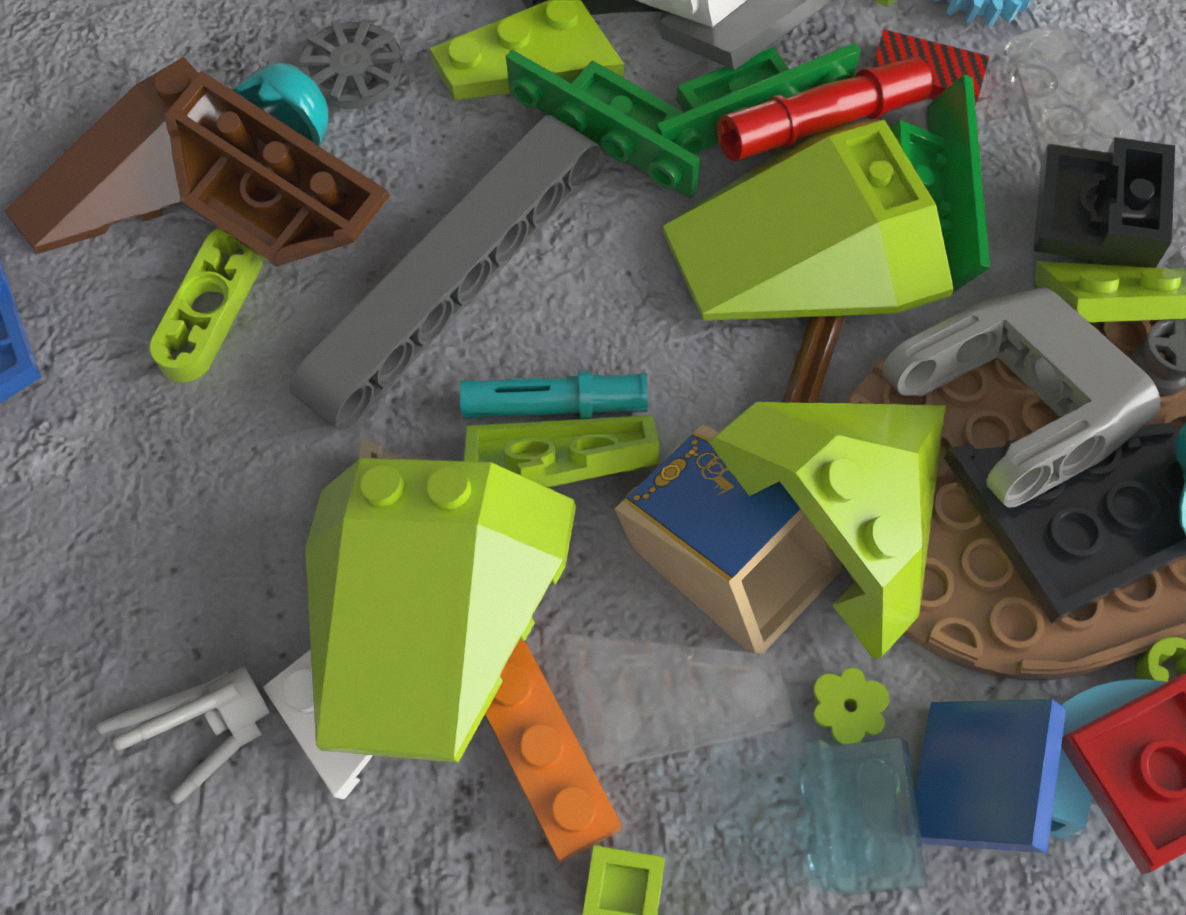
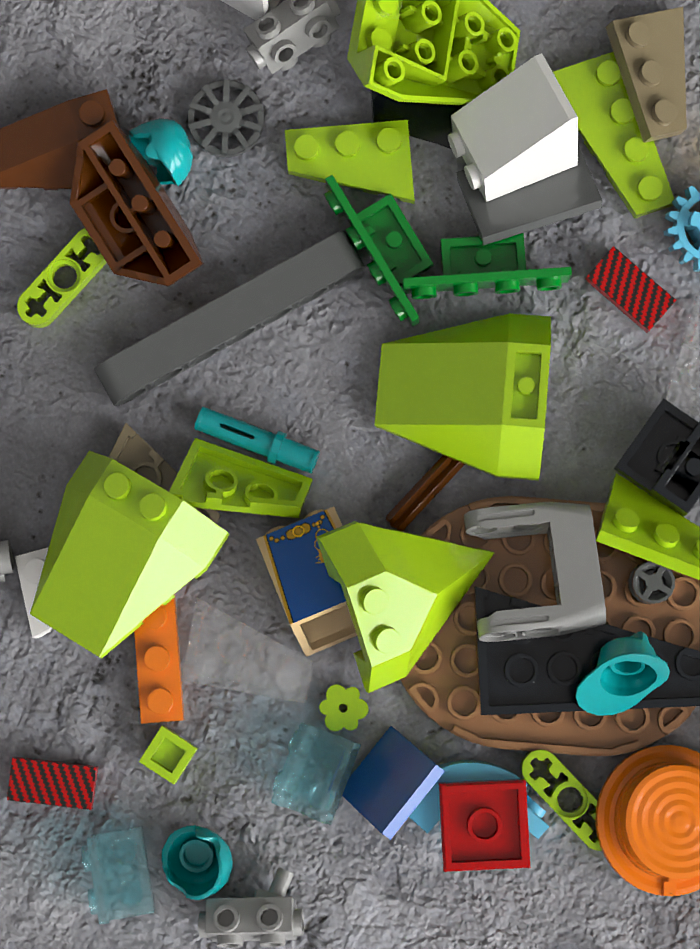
camera: 25 degrees right, 20 degrees up
red piece [717,56,932,161] -> none
green bracket [890,74,990,293] -> none

